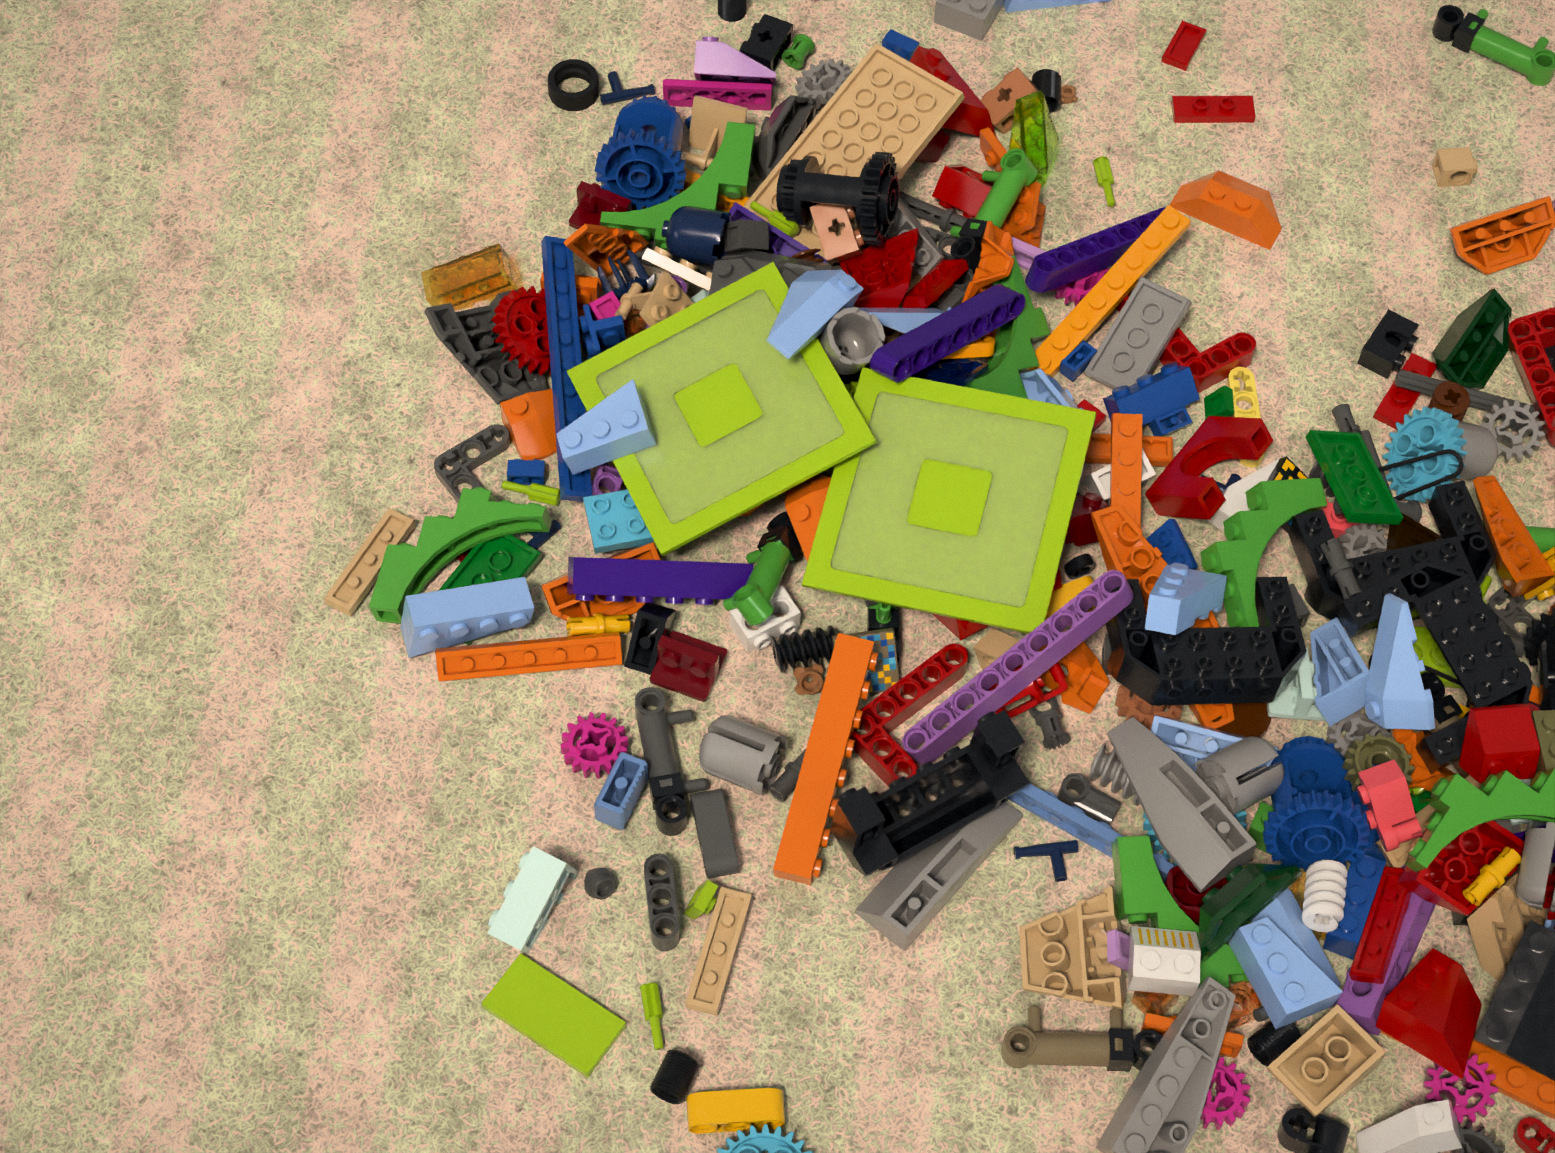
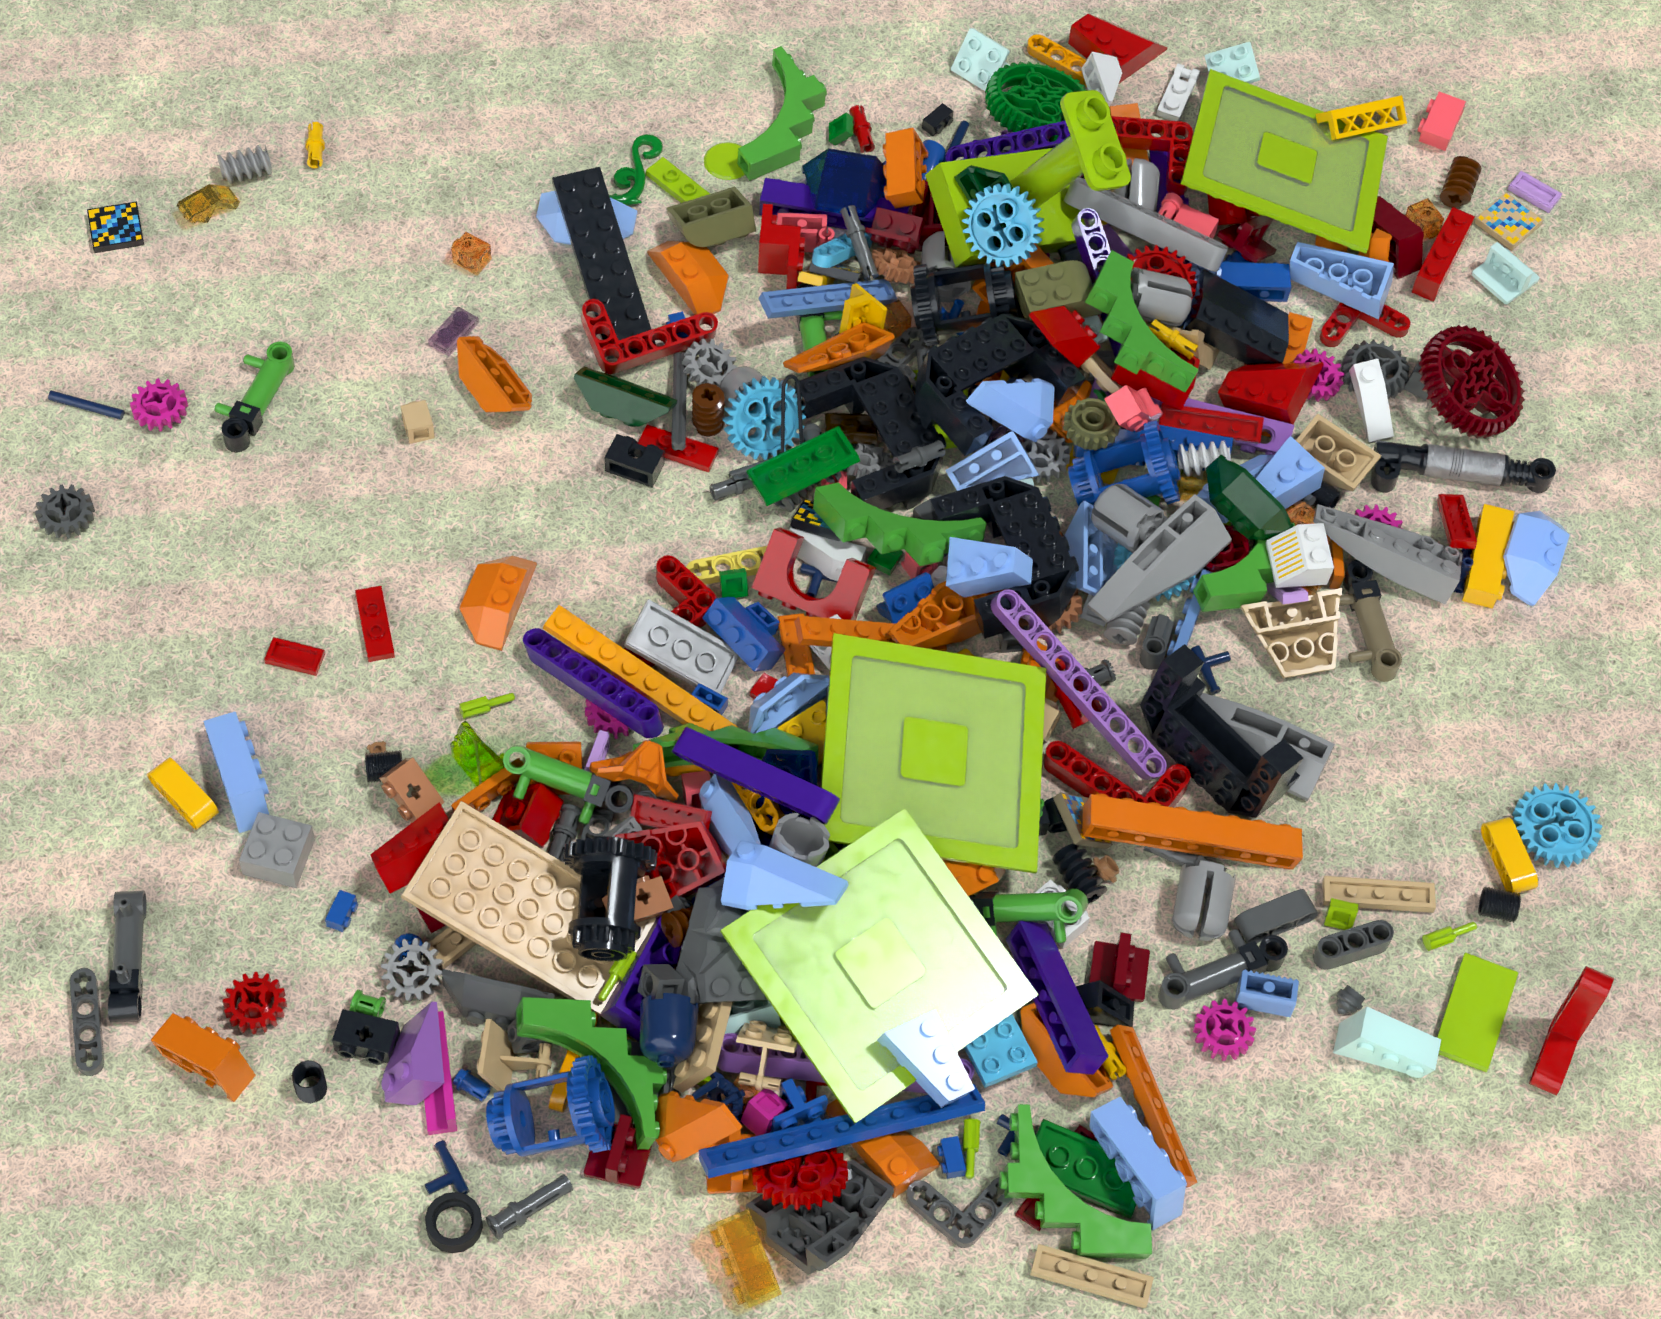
camera: 105 degrees left, 0 degrees up
none -> dark grey pin [486,1174,573,1240]
none -> red beam [1529,966,1614,1096]

